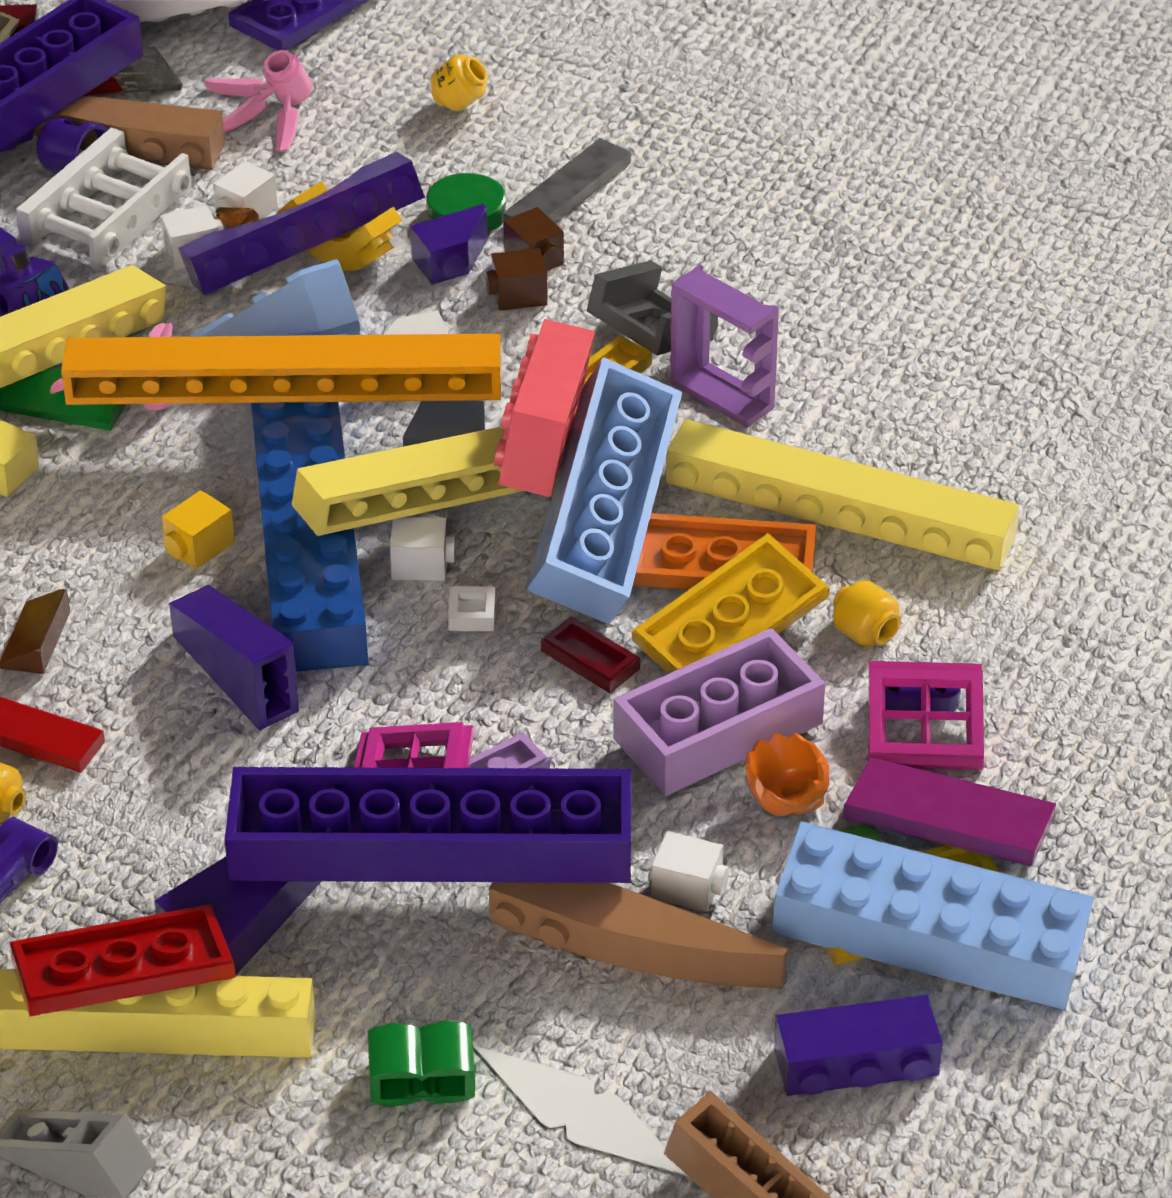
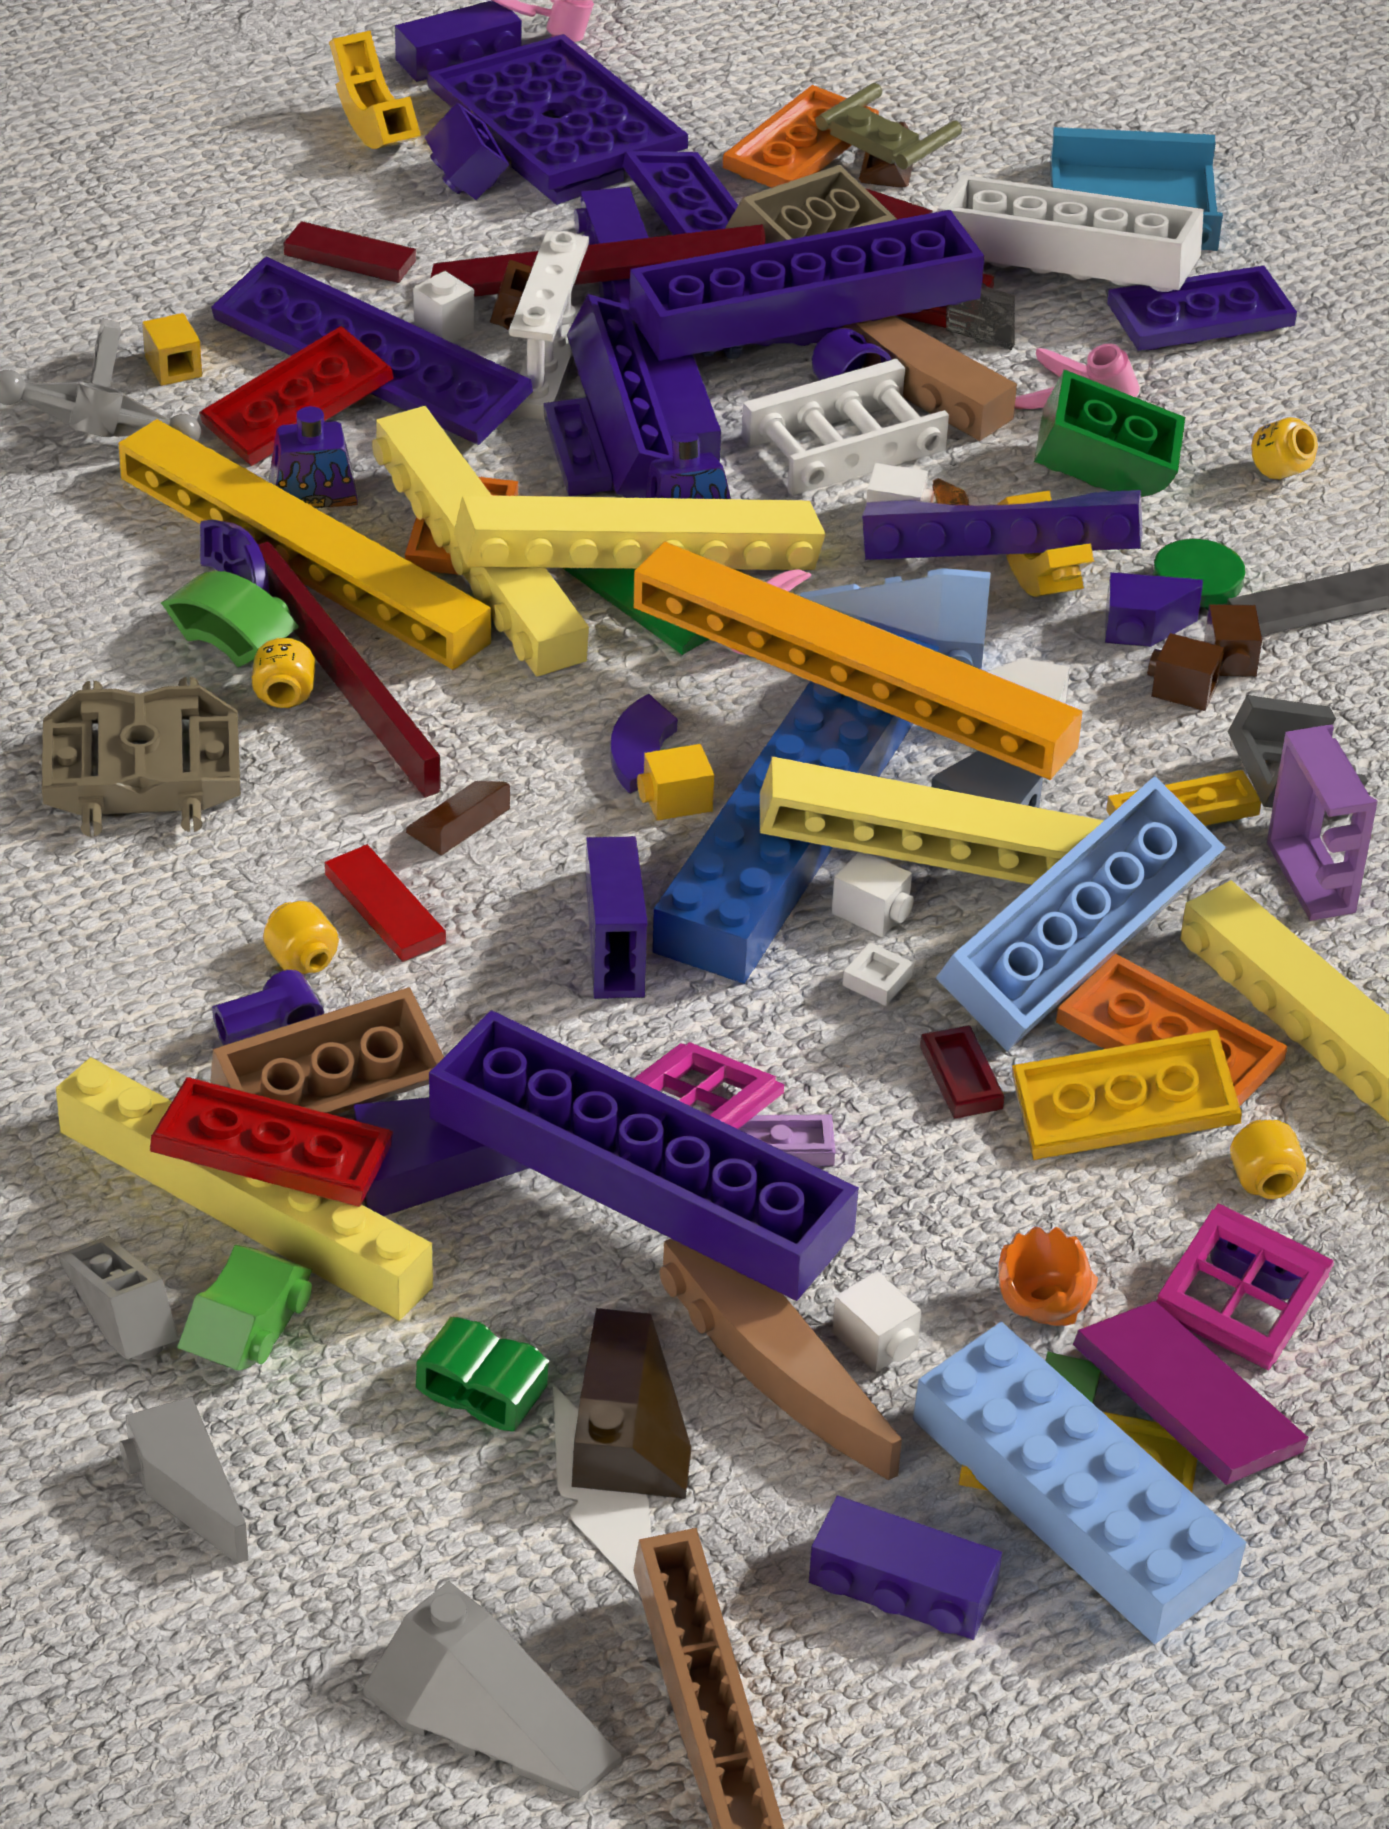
camera: 30 degrees right, 0 degrees up
white brick [213,161,278,226] -> none
coral brick [494,319,595,497] -> none
lavender brick [613,628,825,796] -> none
none -> bright green brick [177,1245,313,1370]
none -> medium nougat slope [210,987,444,1115]
none -> dark brown wedge [571,1308,692,1499]
none -> dark purple tile [611,694,678,794]
none -> green brick [1034,369,1186,497]

